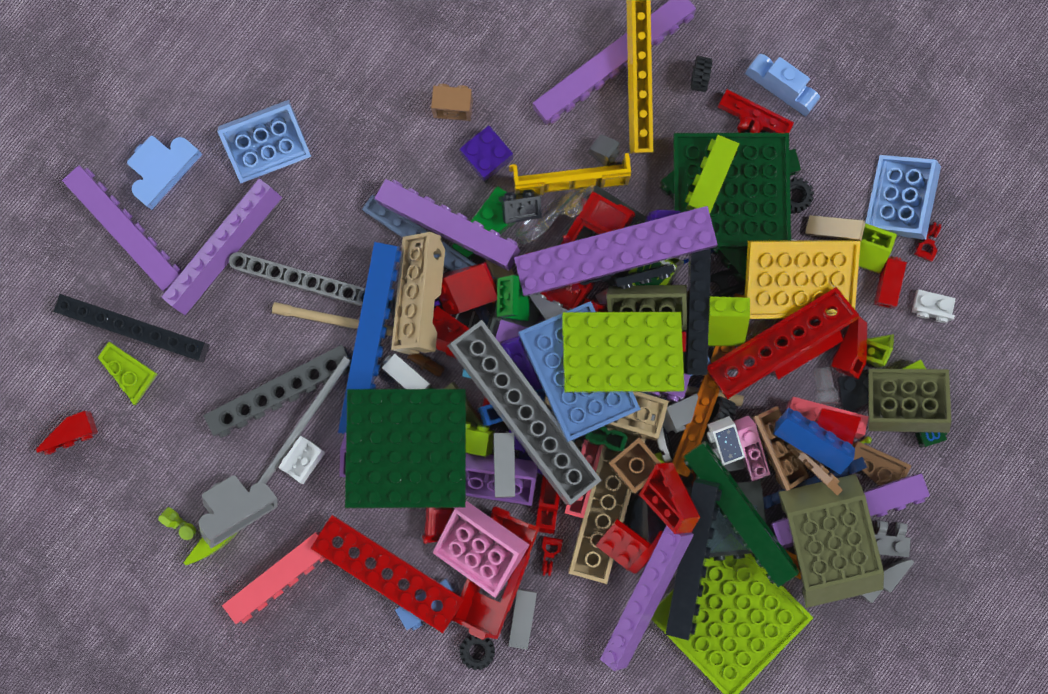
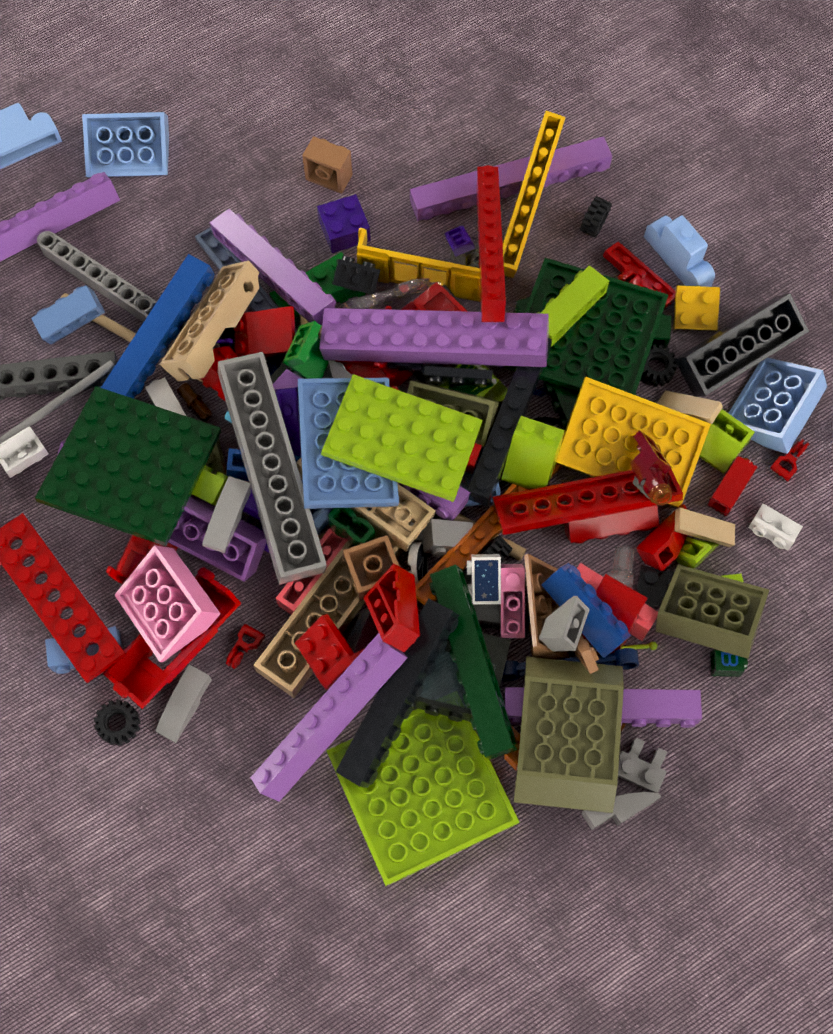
camera: 20 degrees right, 15 degrees down
red slope [536,475,560,534] -> none
medium nougat wing [854,441,911,486] -> none
none -> medium blue brick [31,285,105,345]
none -> dark purple tile [444,225,475,257]
none -> red brick [477,165,506,322]
none -> light grey slope [539,596,590,651]
none -> dark red plate [631,430,672,506]
none -> yellow plate [673,285,720,331]
none -> tan tile [674,508,735,547]
none -> black brick [675,293,809,397]

